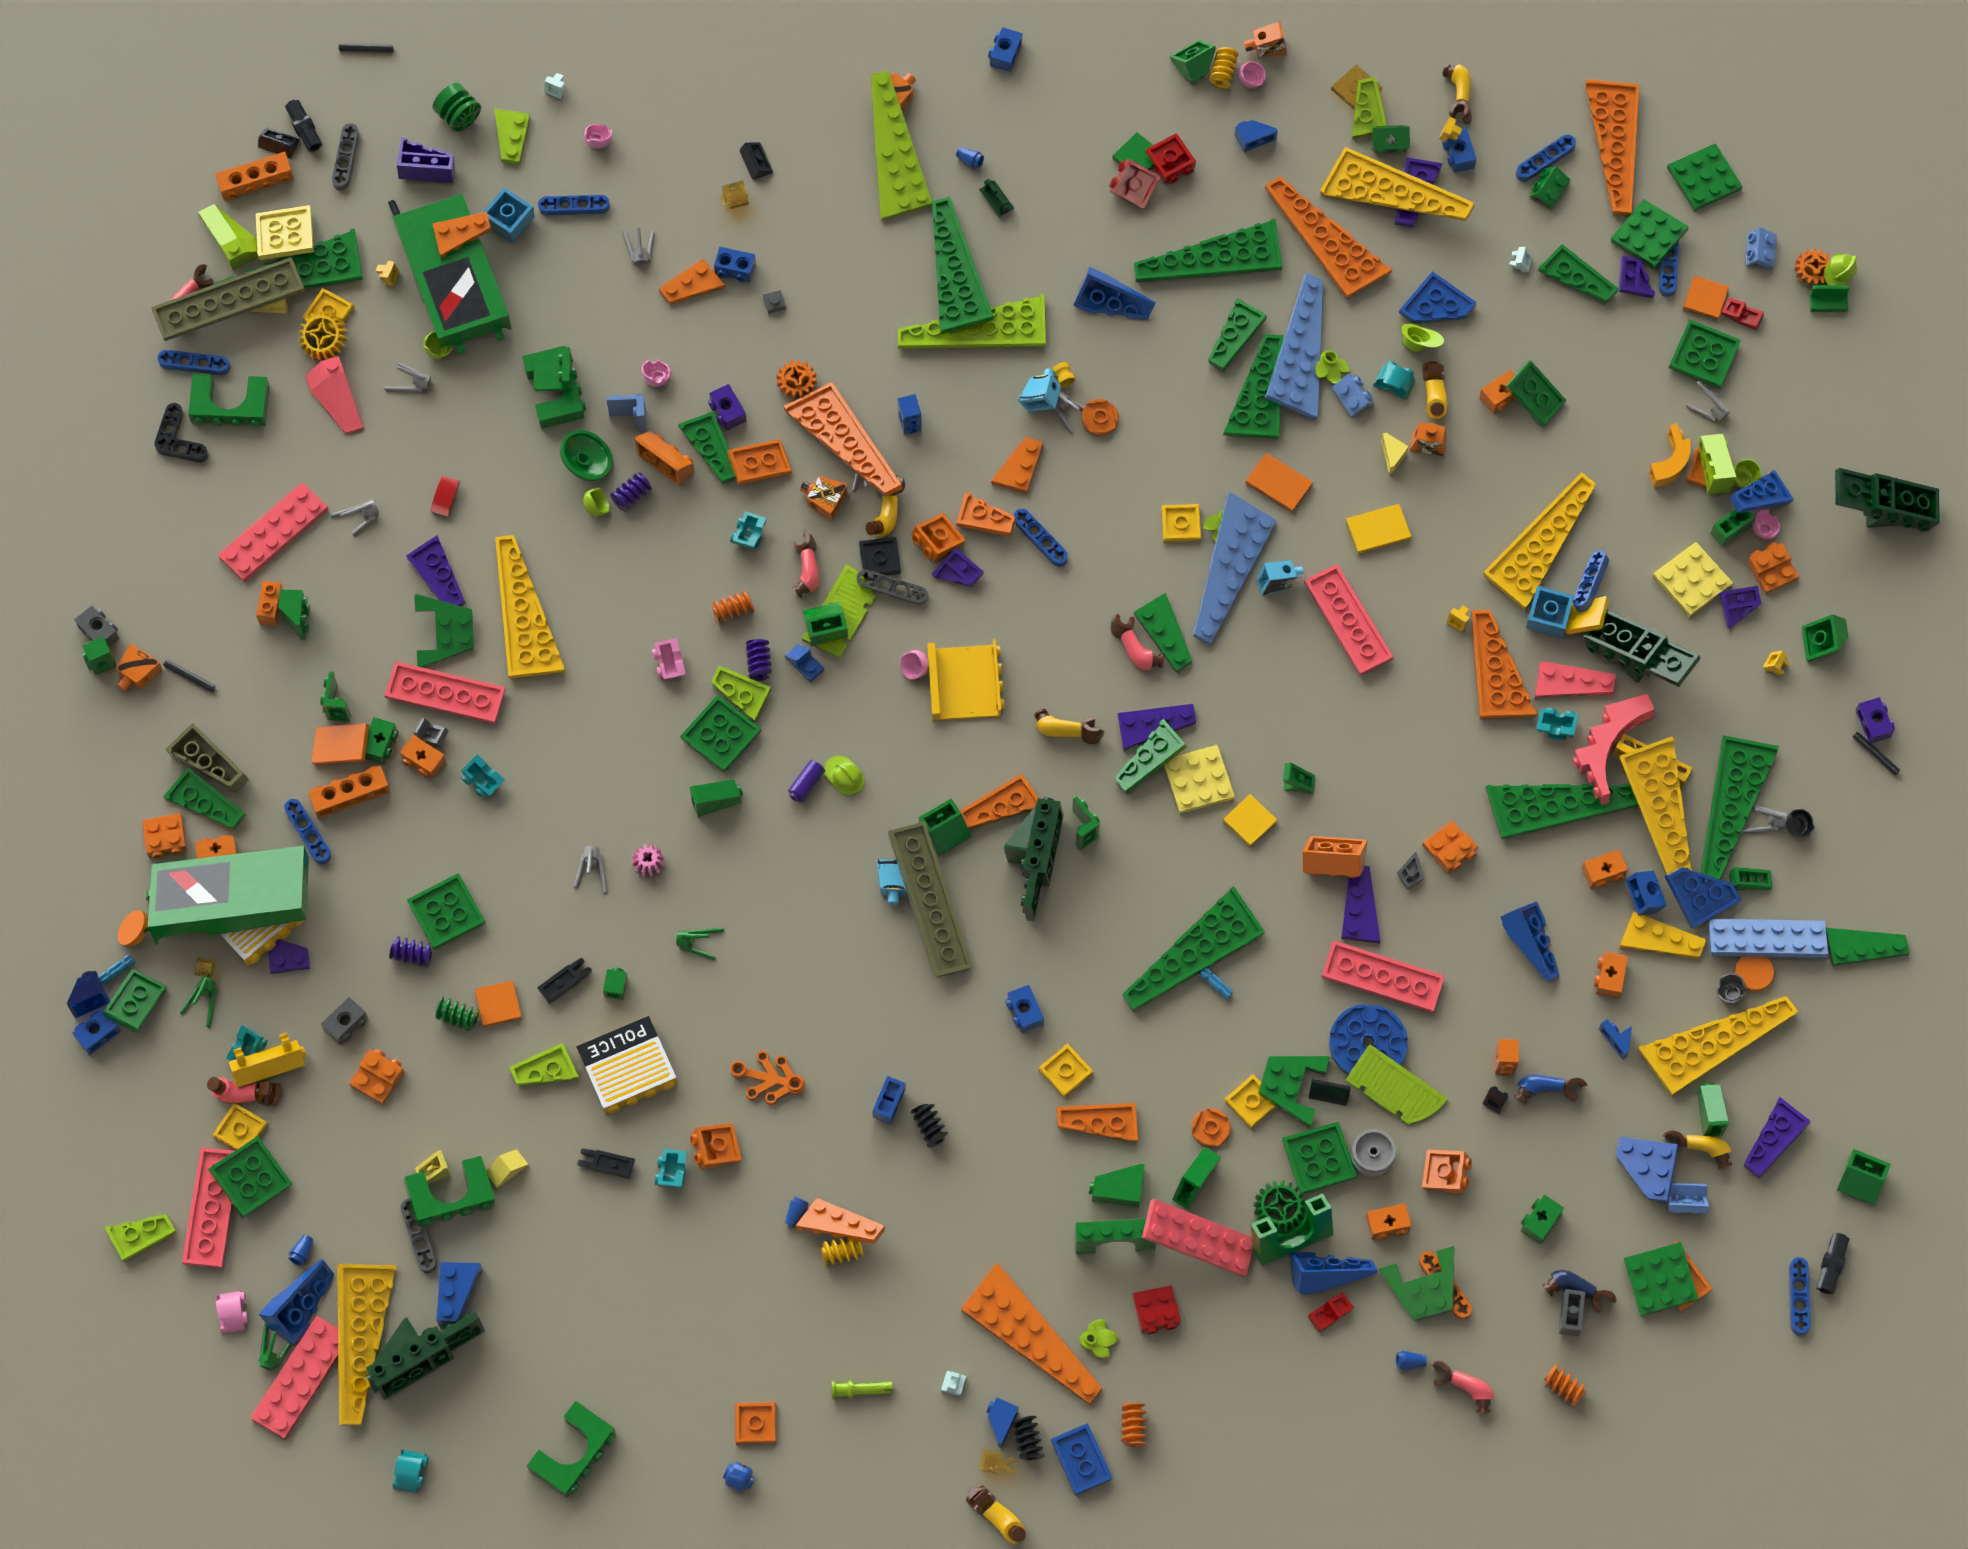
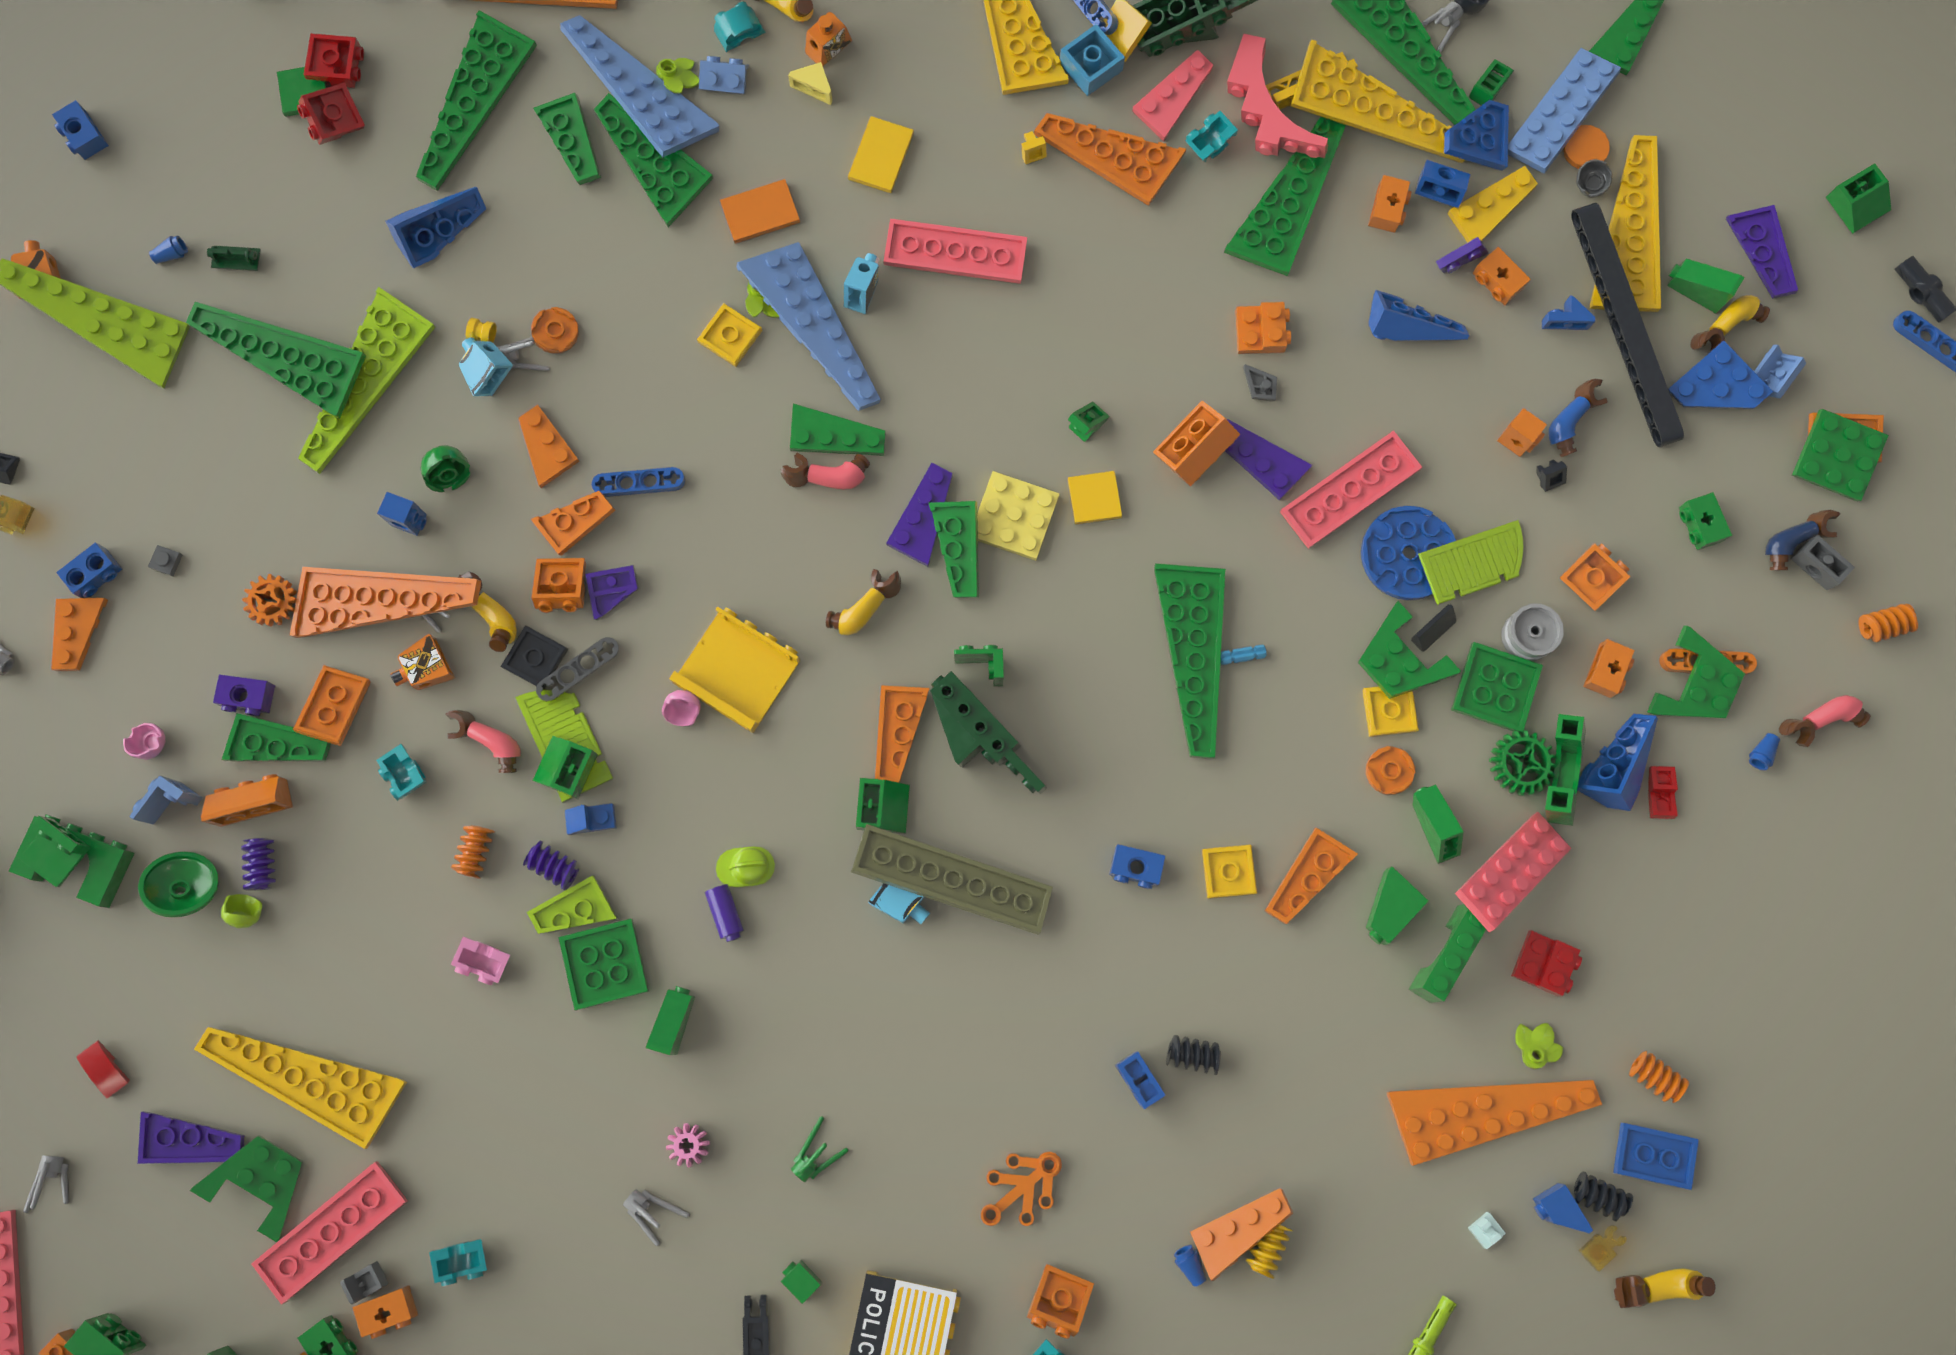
camera: 55 degrees left, 10 degrees up
none -> green cylinder [420,445,471,492]
none -> dark purple wing [1436,237,1489,273]
none -> black beam [1571,202,1684,447]

